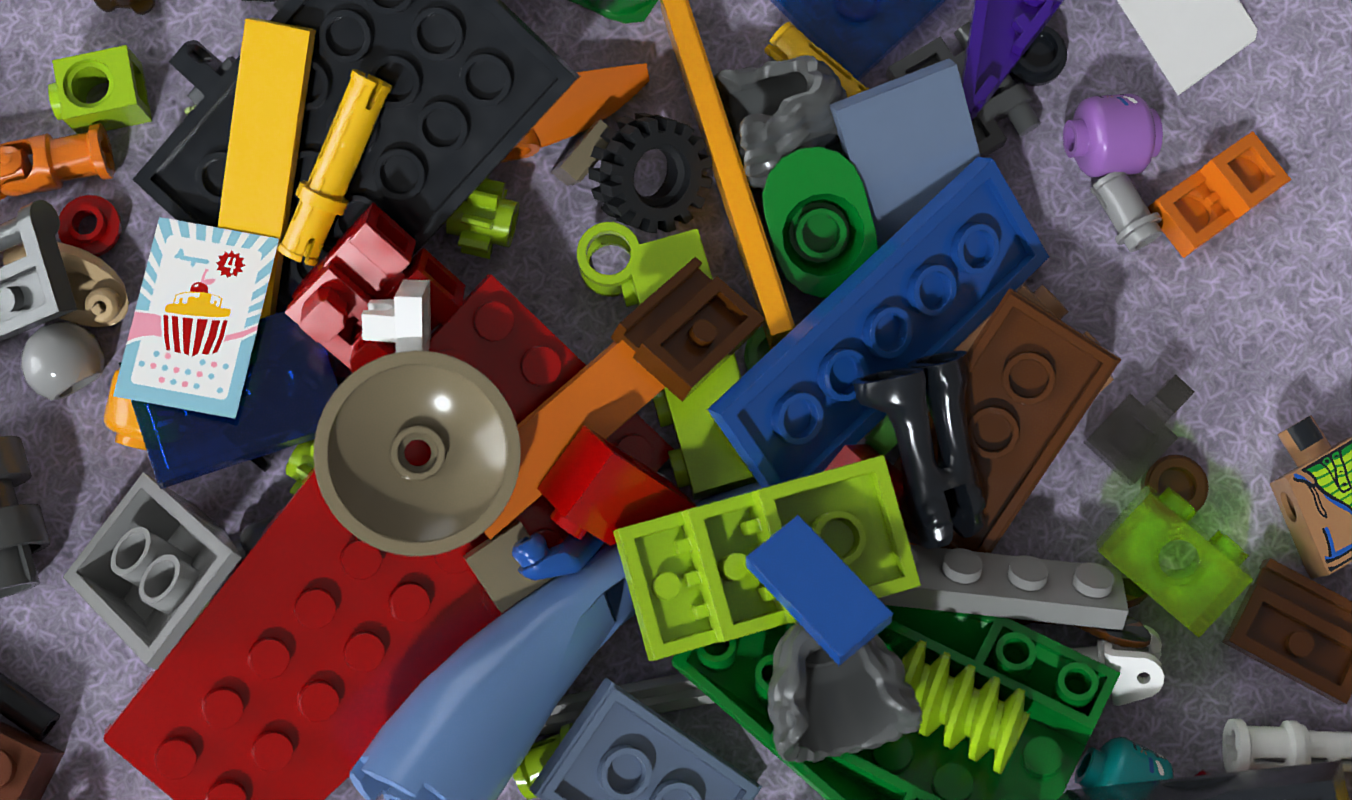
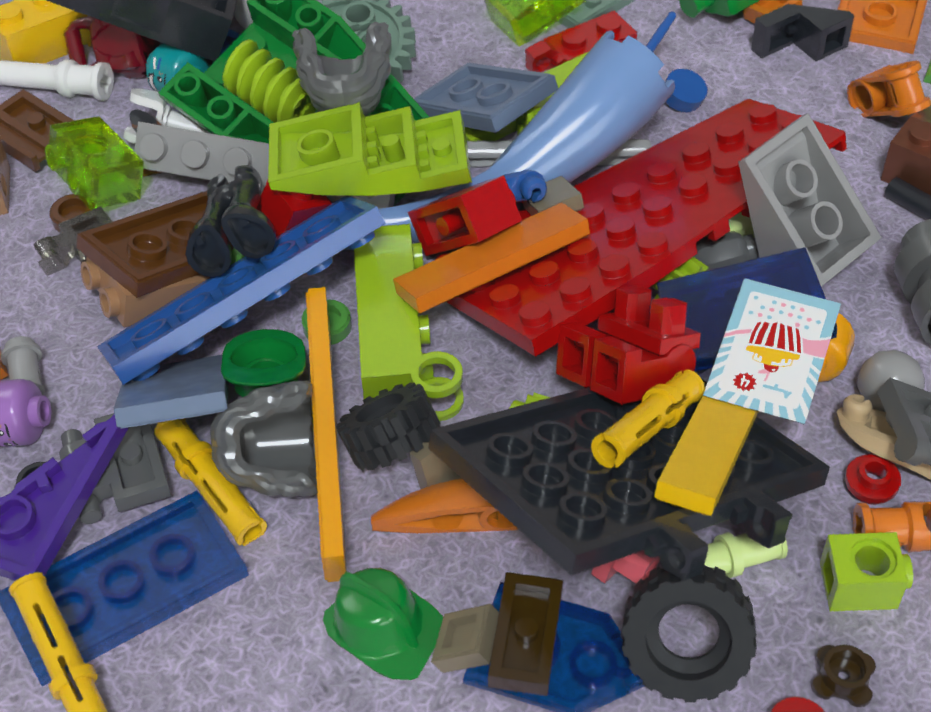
camera: 170 degrees left, 30 degrees down
dark tan dish [314,351,521,556] -> none
white tile [362,280,431,353] -> none
reddish brown plate [610,257,766,402] -> none
blue tile [746,515,893,666] -> none

